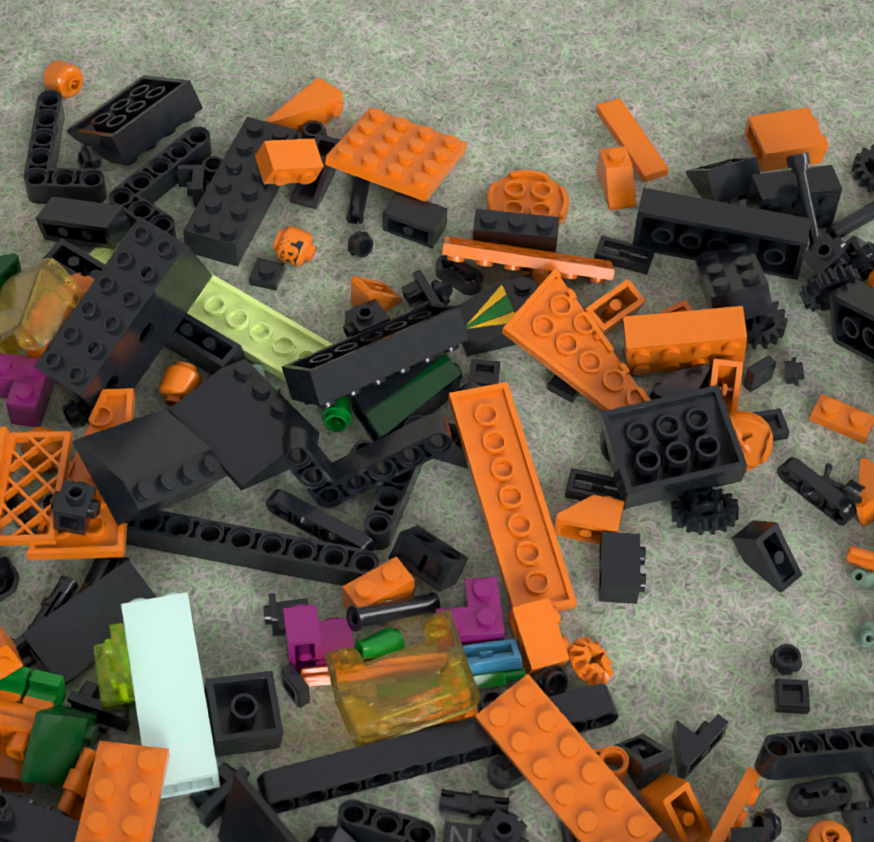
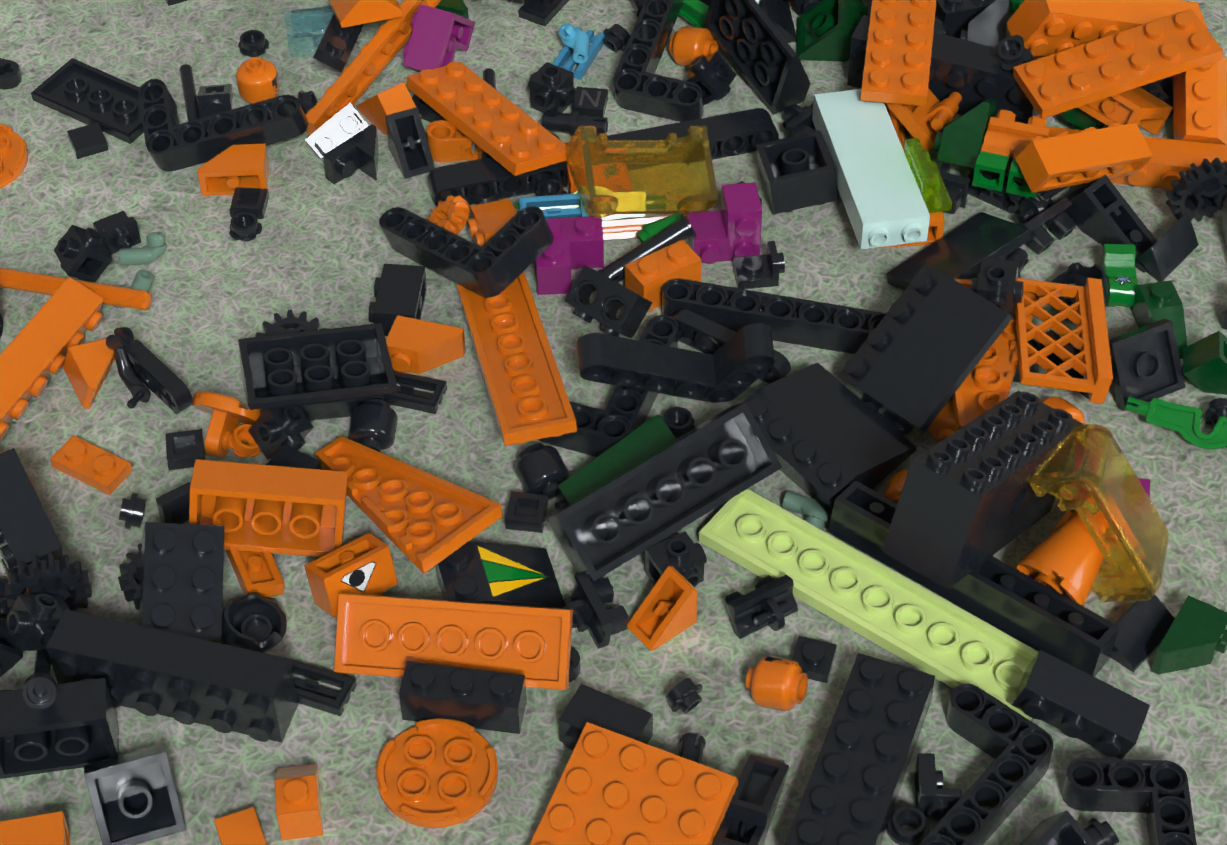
camera: 175 degrees left, 5 degrees down
orange brick [255,139,324,186] -> none
black slope [732,520,803,592] -> none
none -> orange slope [197,143,269,196]
none -> black hair [222,593,287,653]
none -> hips [305,103,369,162]
none -> black beam [379,206,554,298]
none -> black hips [725,574,798,639]

